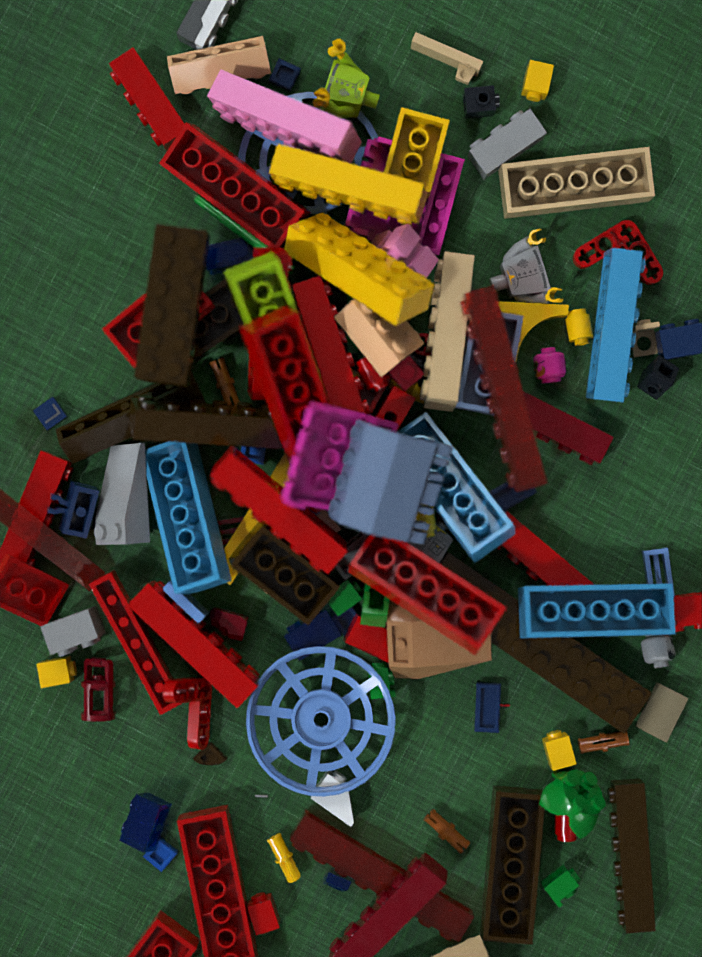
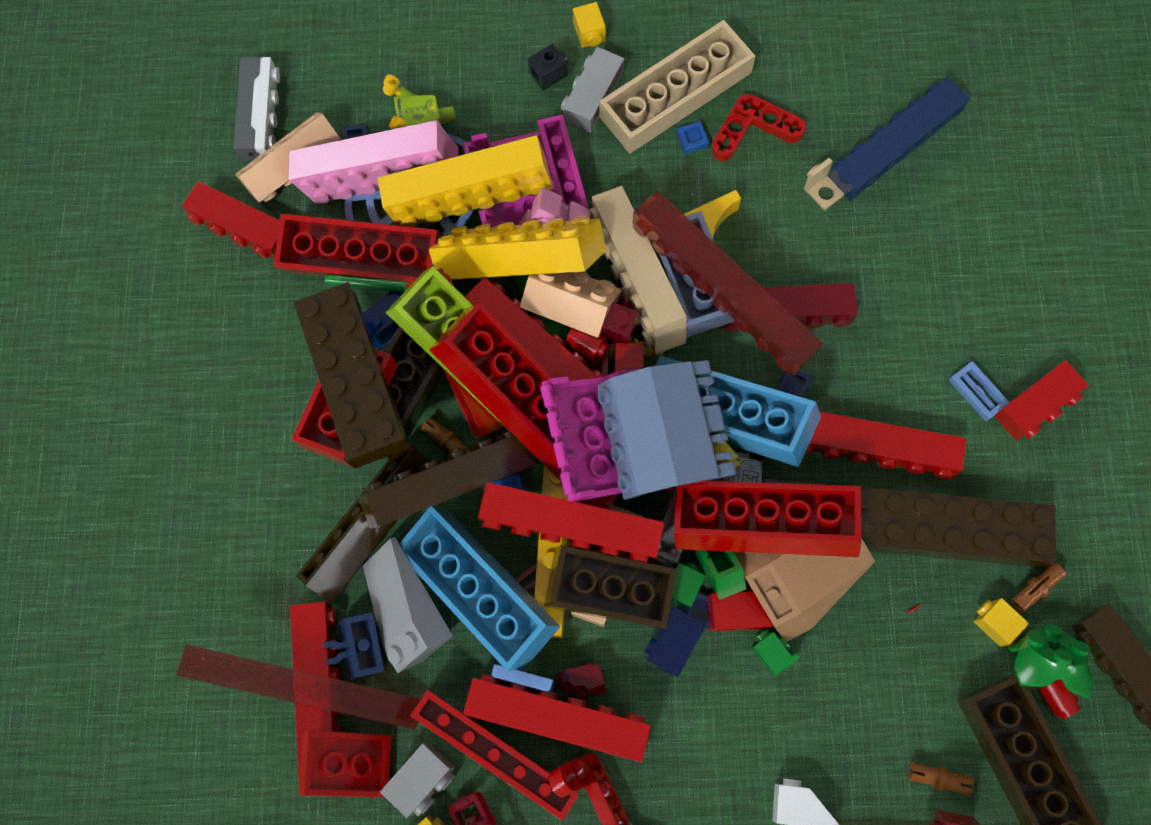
camera: 25 degrees left, 15 degrees down
dark blue tile [33,397,68,431] -> none
medium blue dish [246,646,395,797] -> none
yellow brick [384,107,450,199] -> none
tan hinge [411,32,483,85] -> none
dark blue tile [474,682,501,733] -> none
light grey torso [489,229,563,304] -> none
dark azure brick [518,584,675,638] -> none
dark pink head [533,347,566,383] -> none
green brick [541,864,581,908] -> none
yellow brick [565,308,593,346] -> none
dark azure brick [586,248,645,402] -> none
dark tan brick [635,682,688,743] -> none
black brick [637,355,679,400] -> none
light grey head [641,635,676,668] -> none
none -> blue tile [676,121,710,154]

